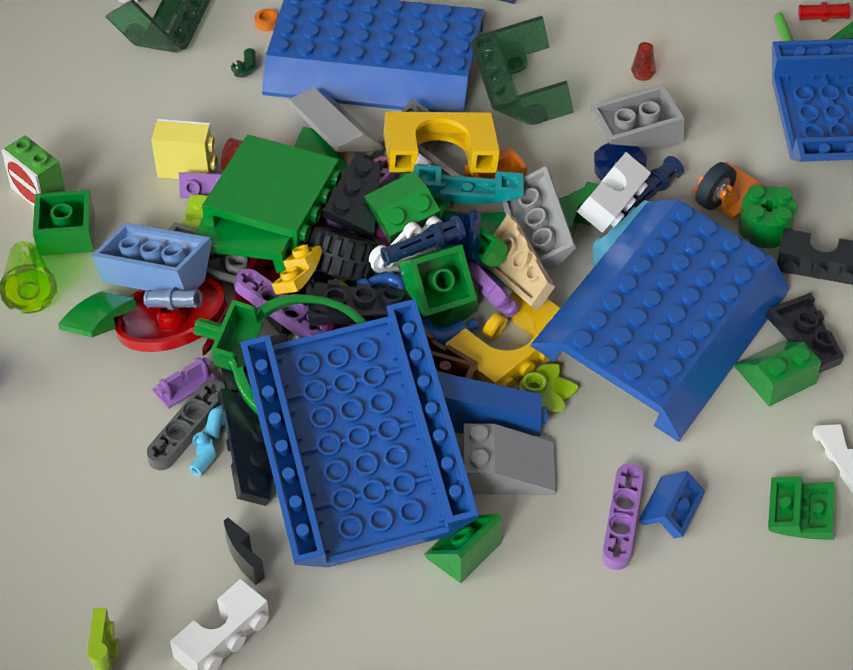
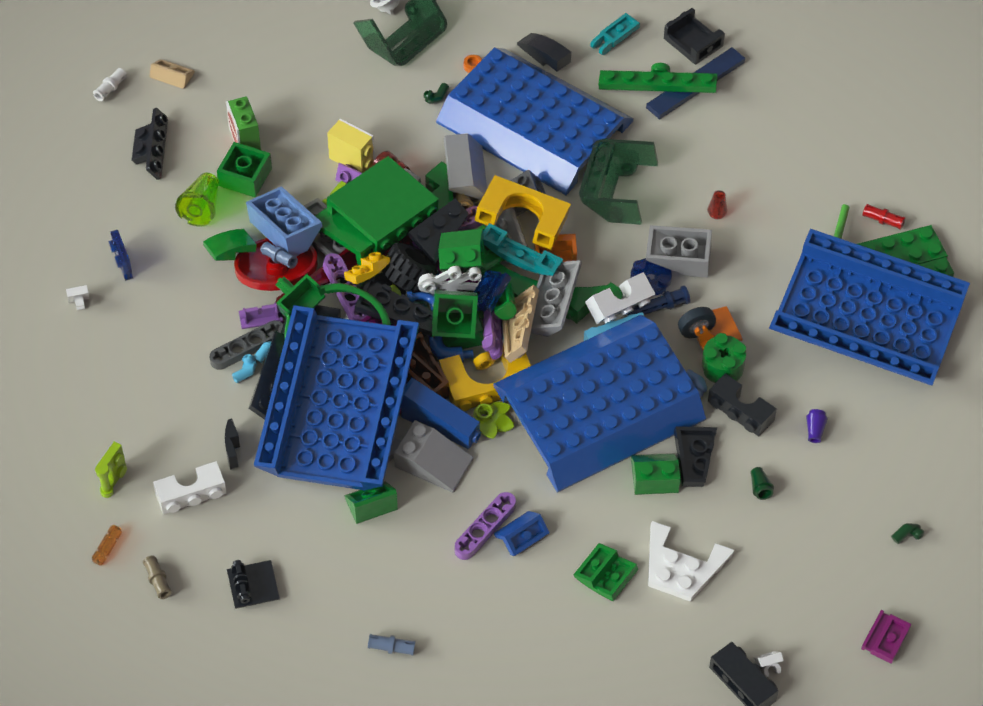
camera: 25 degrees right, 5 degrees up
dark blue pin [380,215,466,266] -> none

